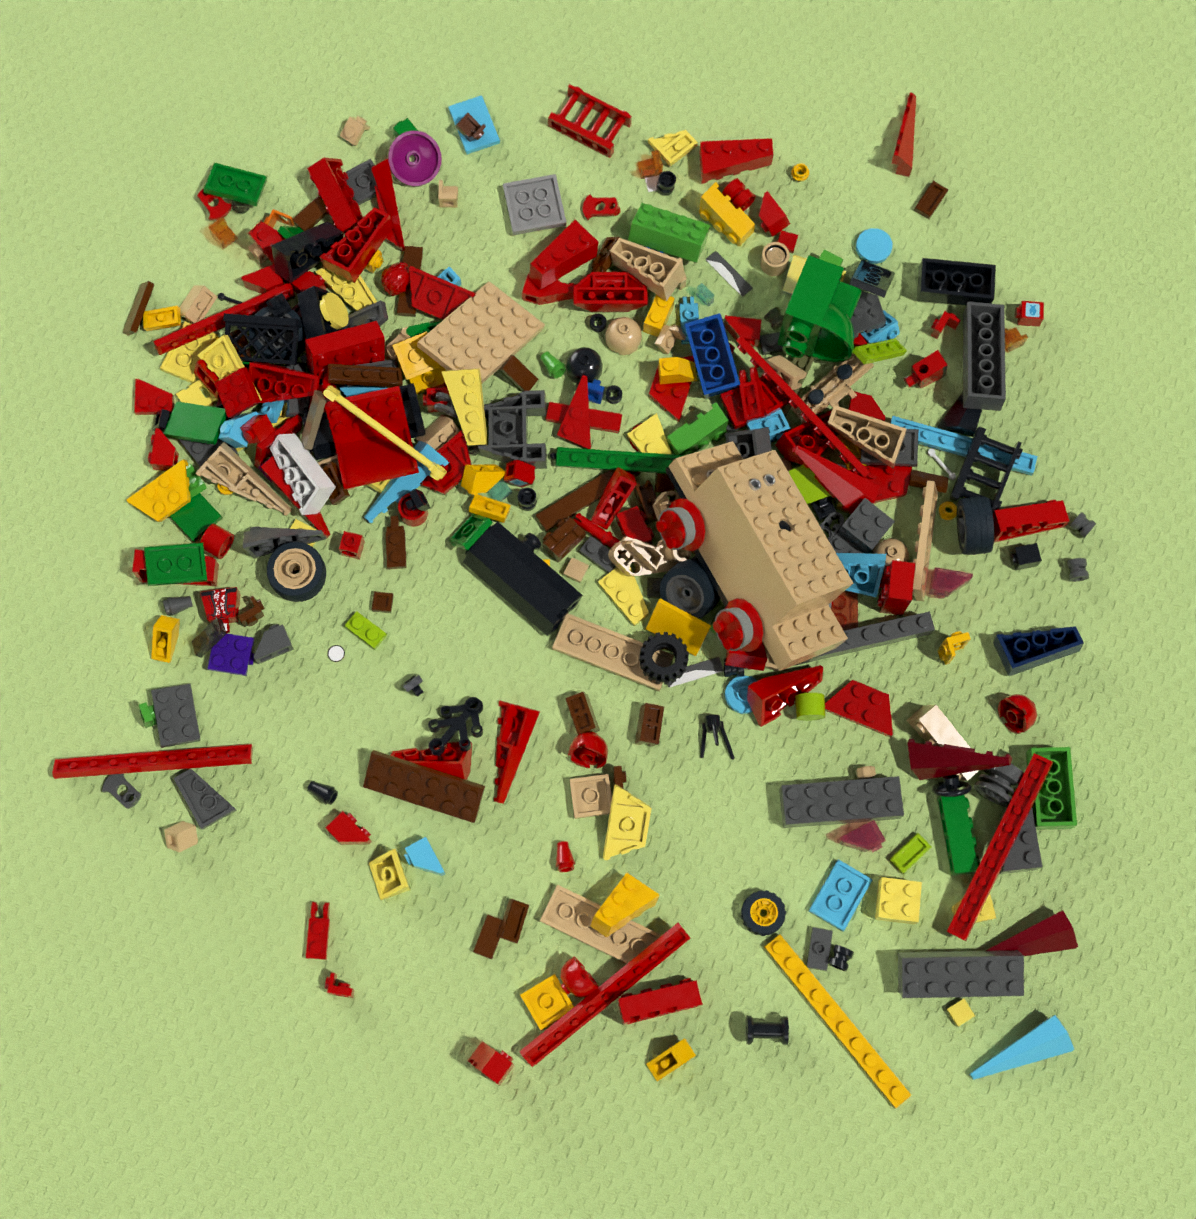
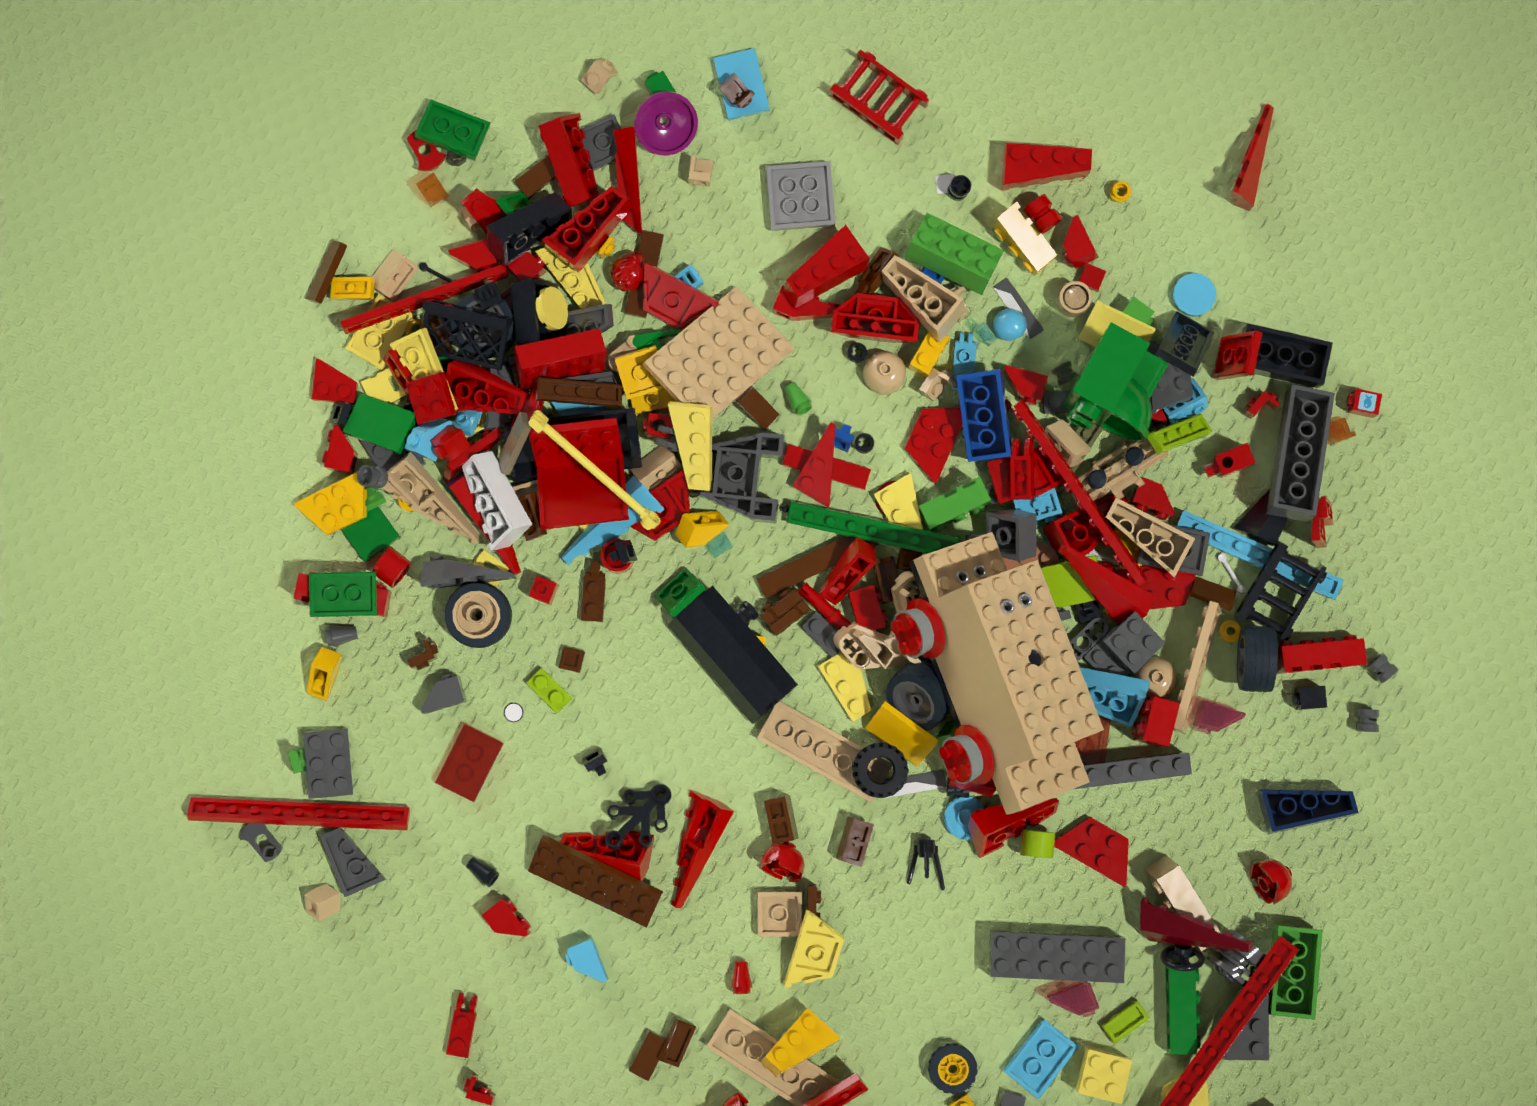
camera: 10 degrees right, 10 degrees up
clear smoke plate [192,618,227,658] -> none
torso [200,587,240,634] -> none
dark purple piece [208,632,255,676] -> none
orange bracket [264,209,294,228] -> none
light yellow slope [369,849,410,900] -> none
yellow plate [469,495,511,523] -> none
red brick [504,460,535,488] -> none
black wheel [518,487,537,511] -> none
tan tile [563,557,589,583] -> none
black cylinder [566,347,603,385] -> none
red piece [583,194,621,220] -> none
clear orange panel [637,150,663,179] -> none
clear smoke plate [647,578,662,598] -> none
light yellow wing [648,130,698,166] -> none
yellow slope [658,357,697,384] -> none
tan tile [856,766,876,779] -> none
reddish brown tile [914,181,949,219] -> none
yellow bracket [938,631,971,665] -> none
none -> dark grey wheel [357,465,388,489]
none -> clear red tile [435,724,504,802]
none -> medium azure hair [992,308,1027,341]
none -> red tile [1213,331,1262,380]
none -> red slope [1312,496,1333,548]

